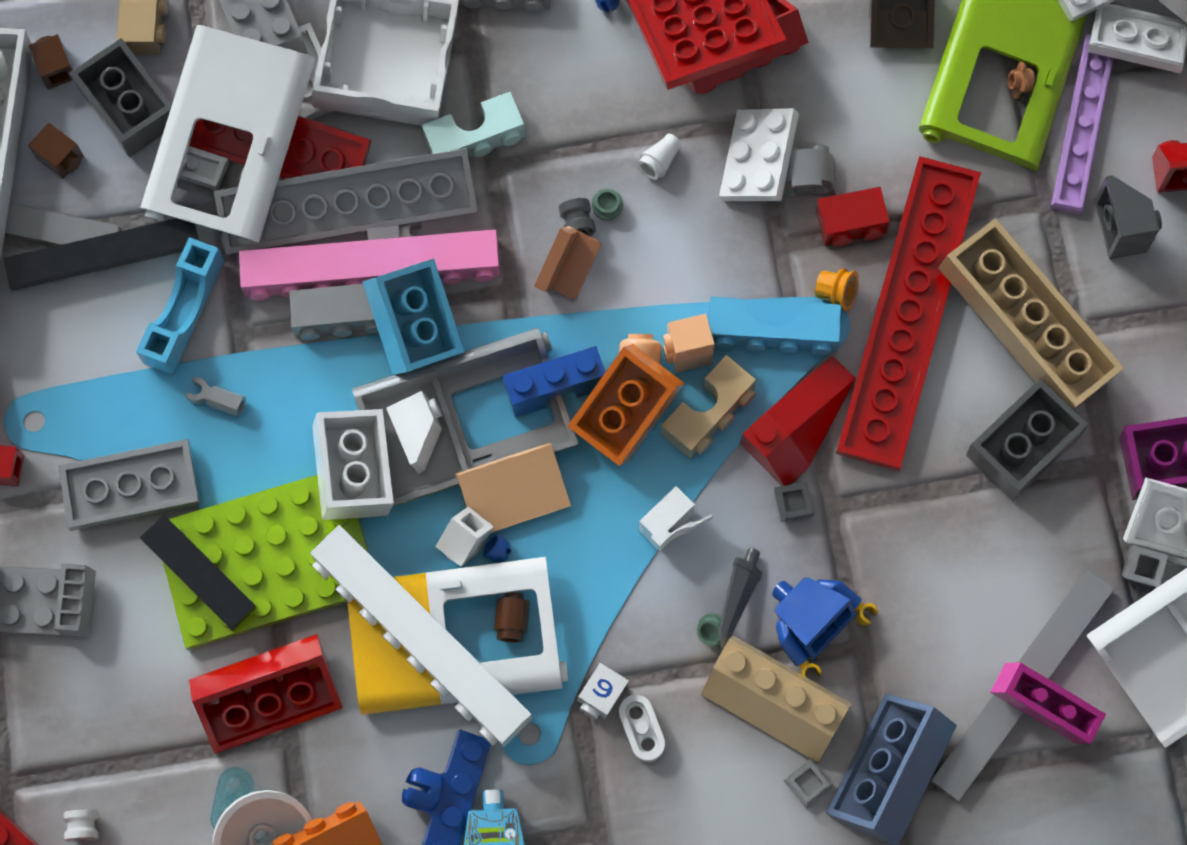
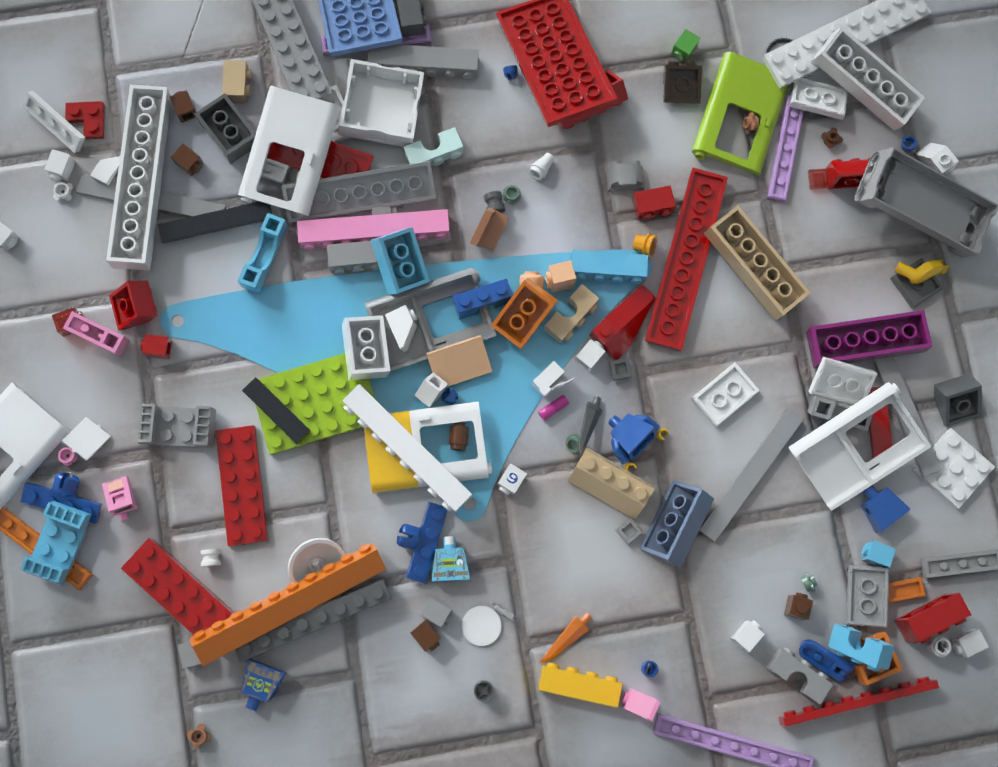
camera: 10 degrees left, 5 degrees up
light grey plate [58,439,200,531] -> none
light grey bar [185,377,246,417] -> none
red slope [189,634,343,754] -> none
clear light blue plate [210,767,254,829] -> none
white plate [619,695,665,762] -> none
white plate [719,108,799,202] -> none
dark grey brick [966,378,1089,501] -> none
dark pink brick [990,662,1106,744] -> none
dark grey slope [1095,175,1162,259] -> none
none -> red plate [215,425,268,547]
none -> dark pink axle [538,395,569,421]
none -> white brick [575,339,605,372]
none -> white tile [691,362,760,427]
none -> clear red tile [808,168,830,189]
none -> reddish brown plate [821,127,843,148]

